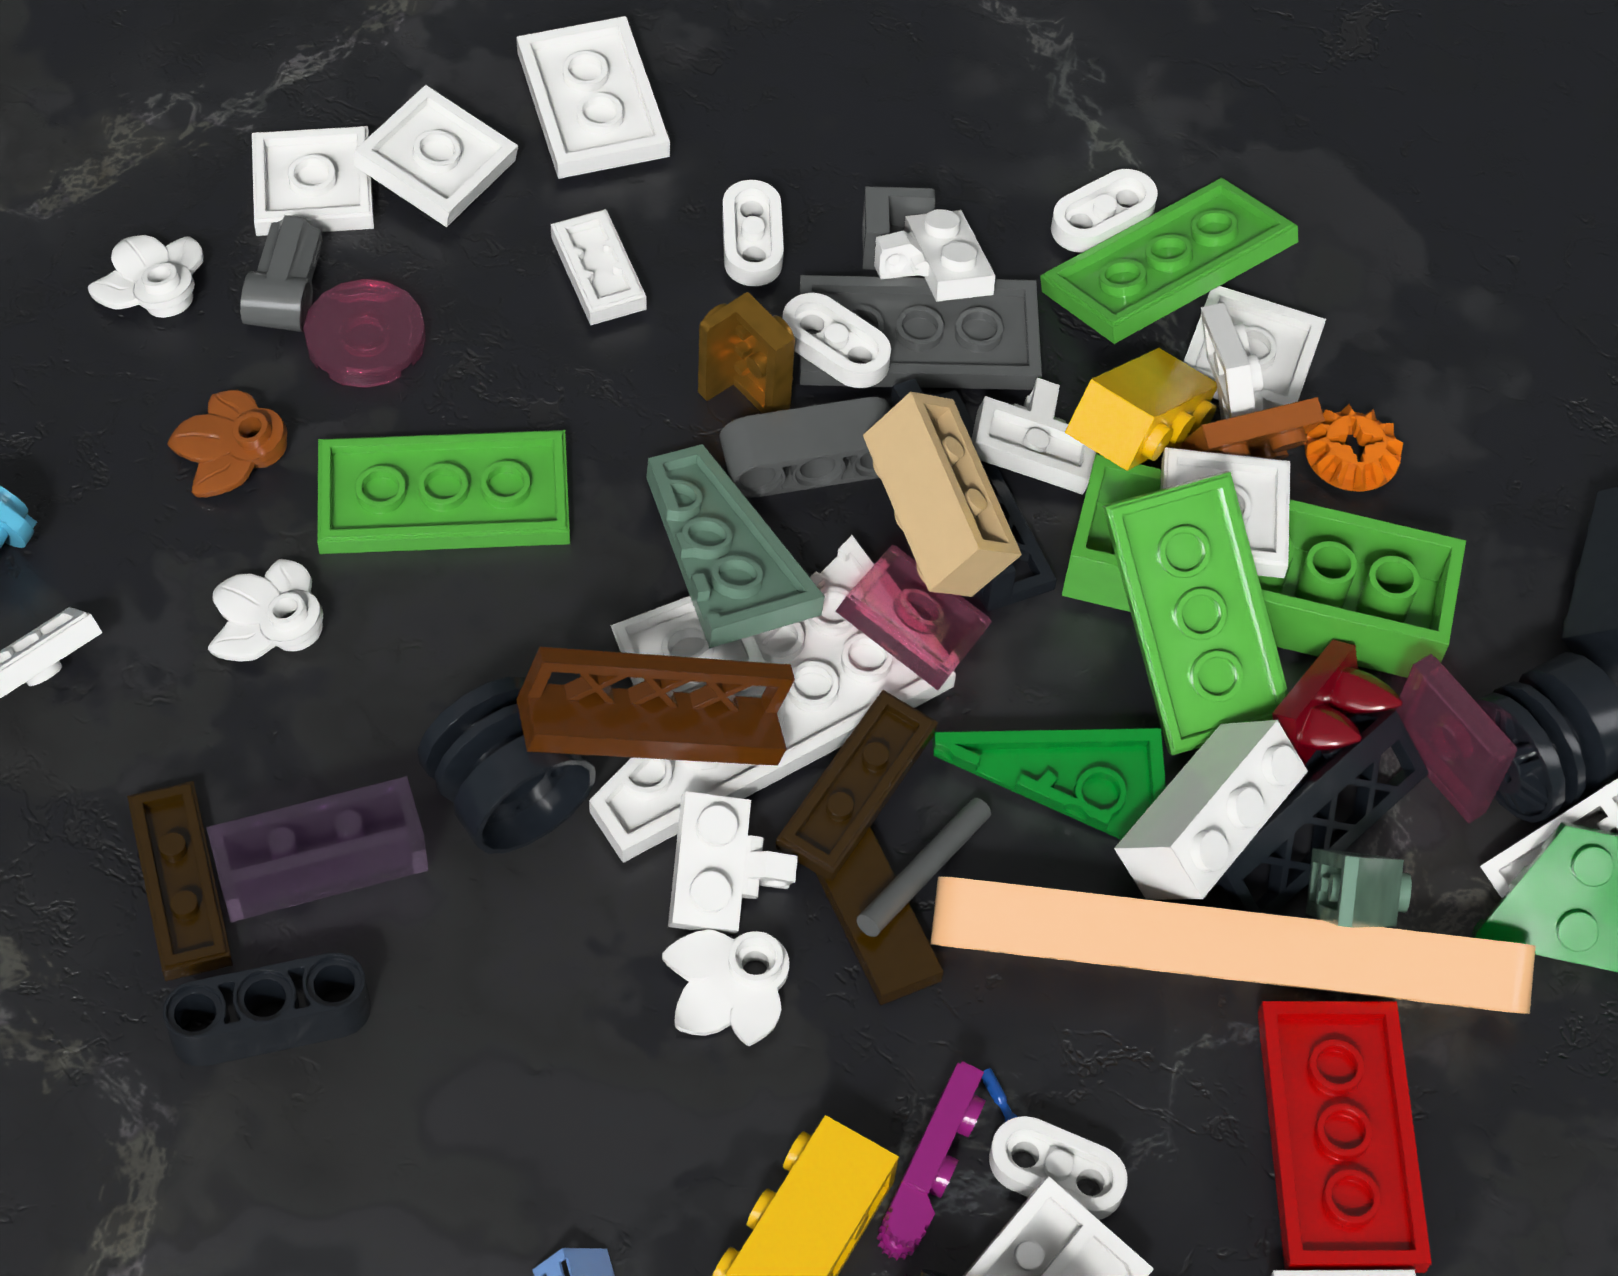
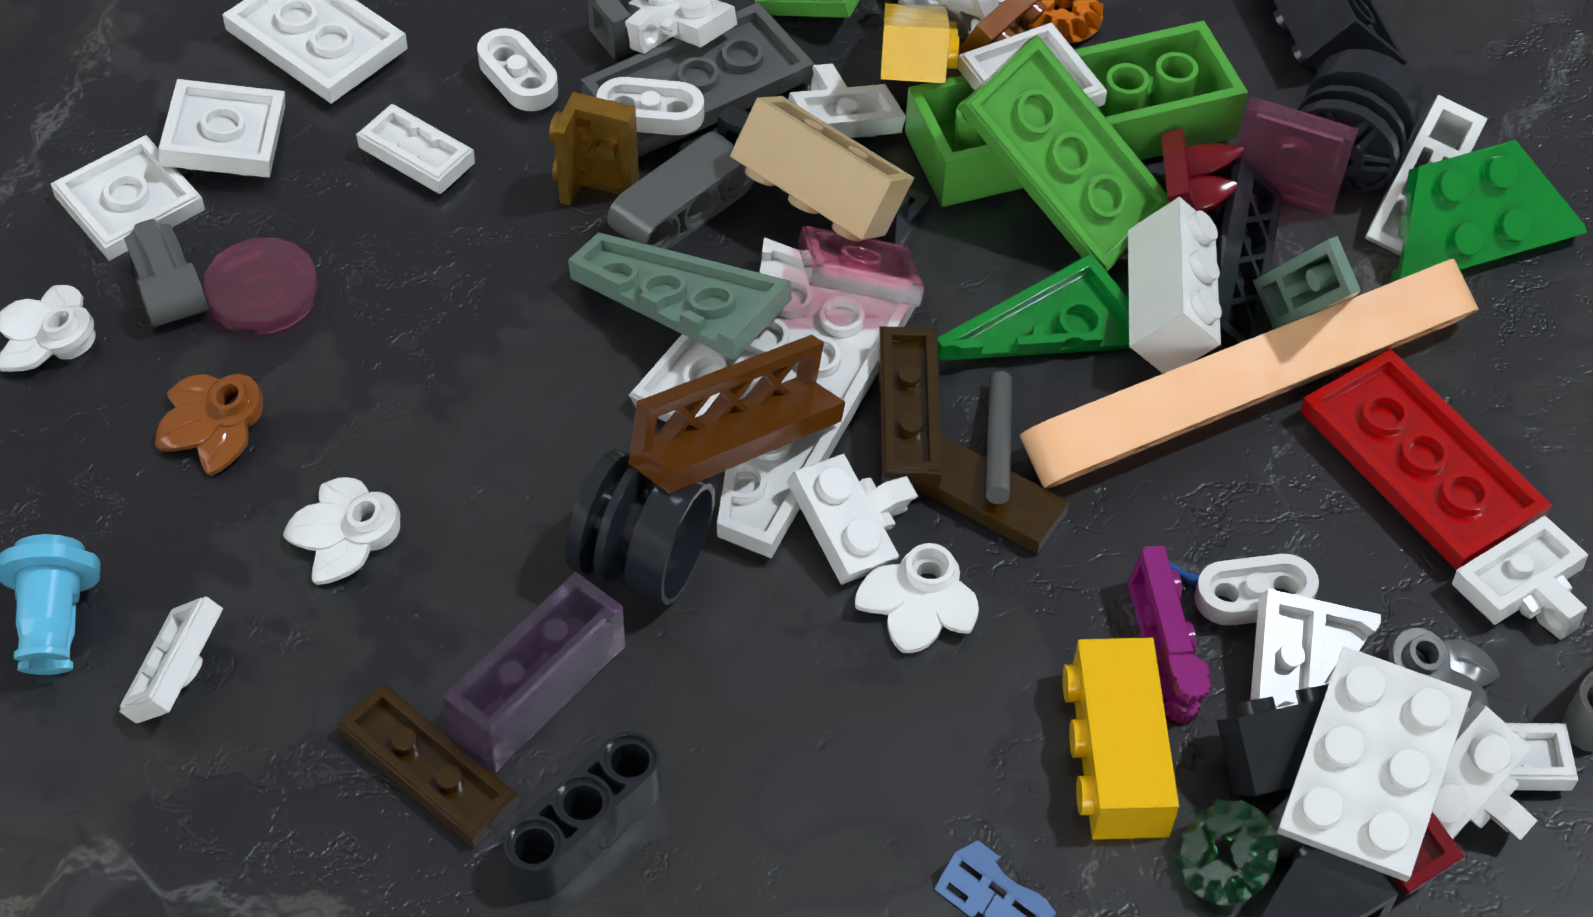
camera: 30 degrees left, 5 degrees down
bright green tile [317,430,570,554] -> none

